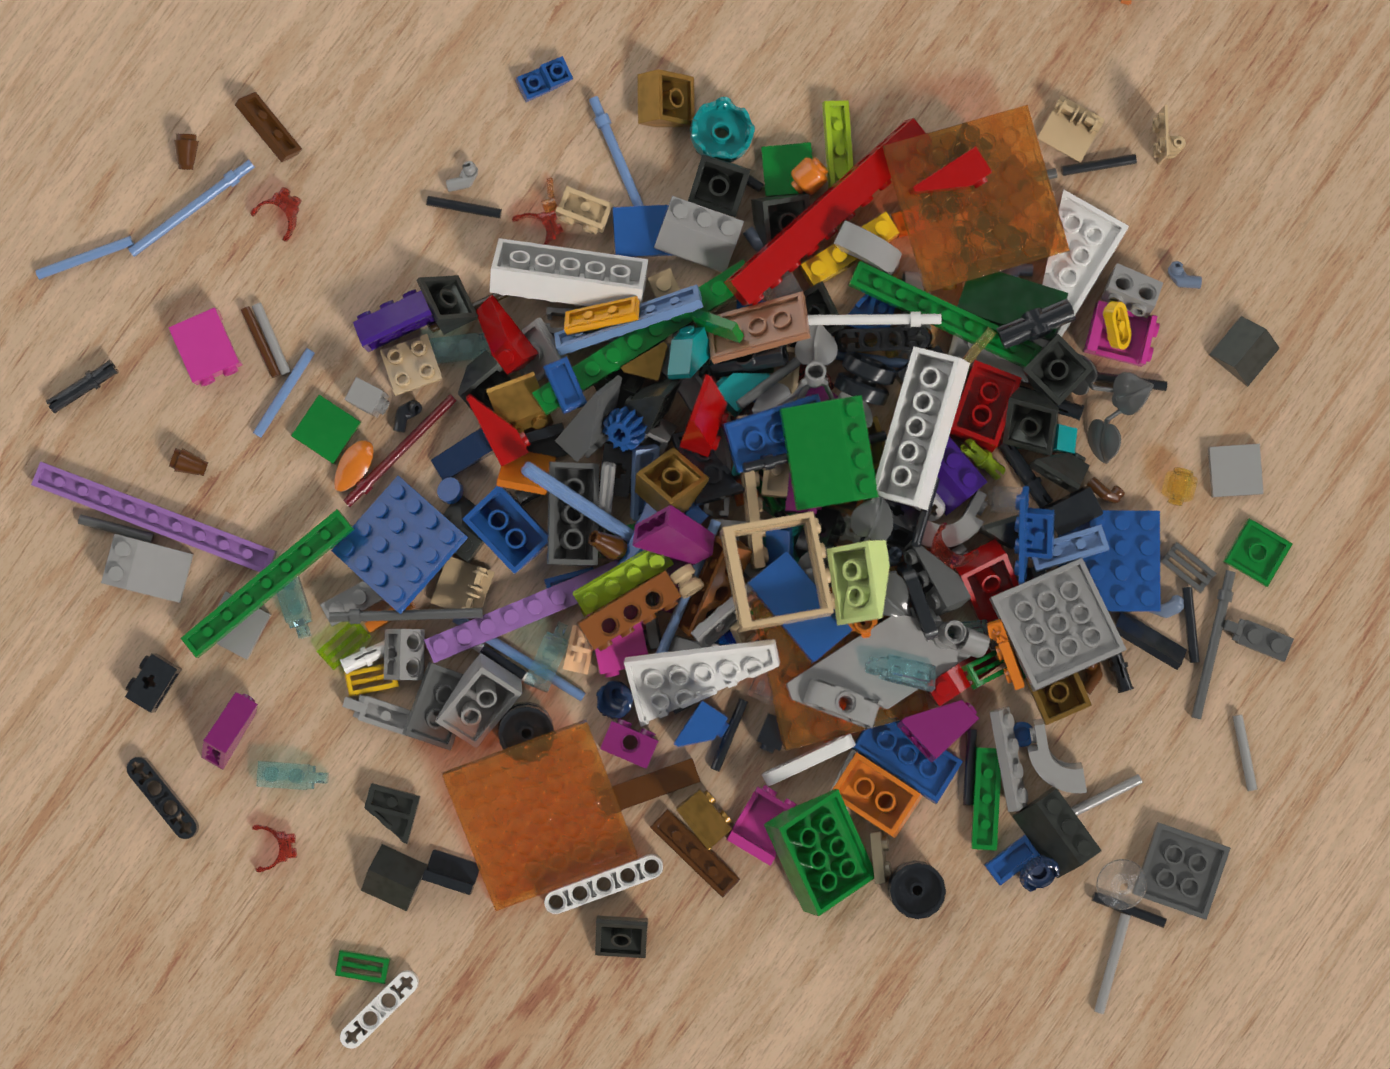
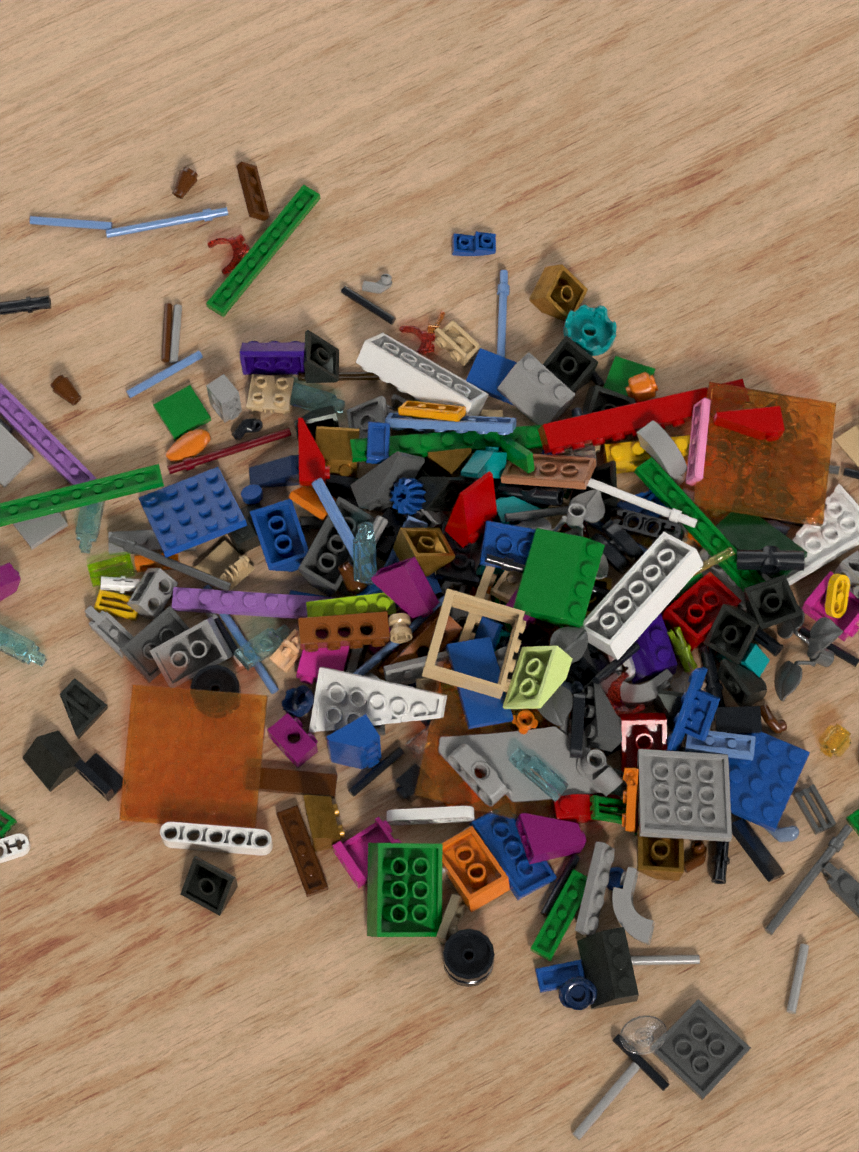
camera: 30 degrees right, 20 degrees down
dark pink panel [168,307,243,387] -> none
red slope [476,295,539,374] -> none
lime plate [822,100,853,189] -> none
black bar [1182,587,1200,663] -> none
none -> green plate [206,185,321,318]
none -> clear light blue hinge [353,522,377,585]
none -> bright pink tile [686,398,711,486]

